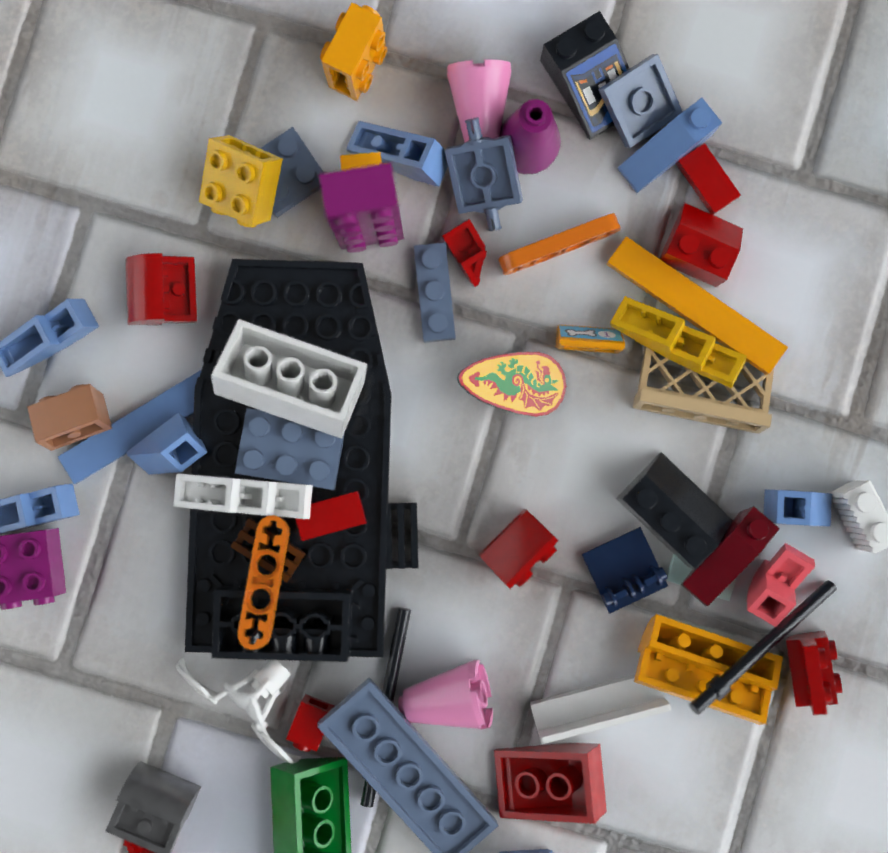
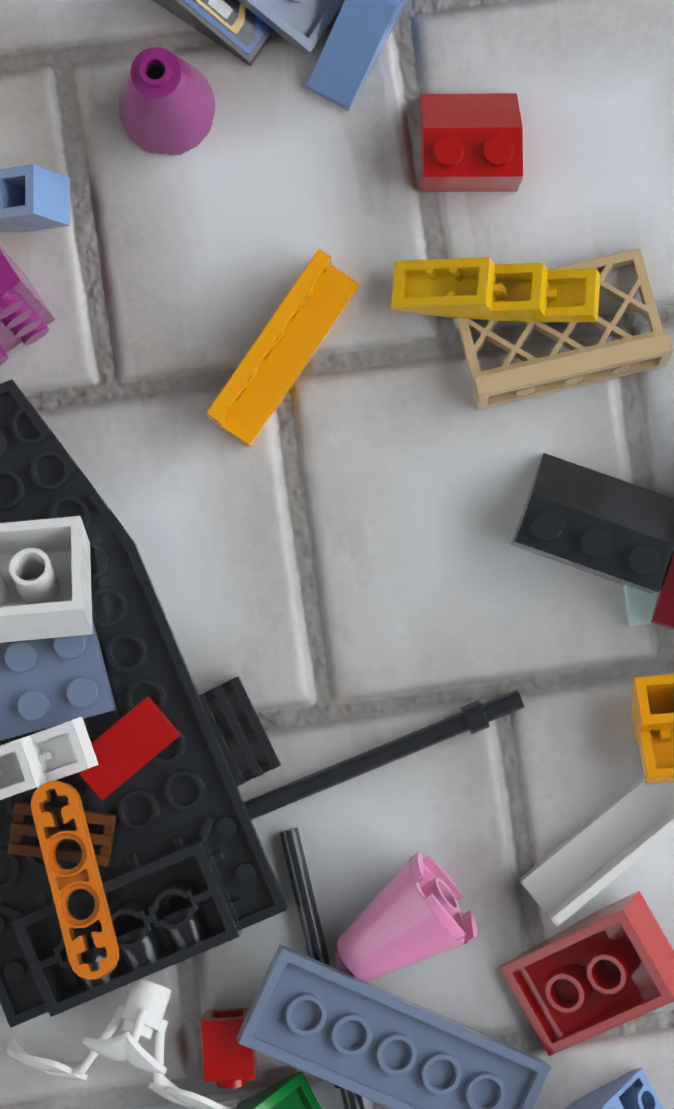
camera: 25 degrees left, 0 degrees up
sand blue plate [414,242,456,343] -> none
red slope [441,219,487,287] -> none
sand blue plate [444,117,523,231] -> none
bright pink cone [447,59,512,143] -> none
shield [457,352,566,417] -> none
red slope [479,509,559,589] -> none
orange beam [498,213,621,275] -> none
slope [555,325,625,354] -> none
dark blue hinge [581,527,668,614] -> none
light orange tile [606,236,788,375] -> none
red tile [676,143,741,215] -> none
none -> light orange fence [206,249,360,447]
none -> black bar [244,689,525,820]

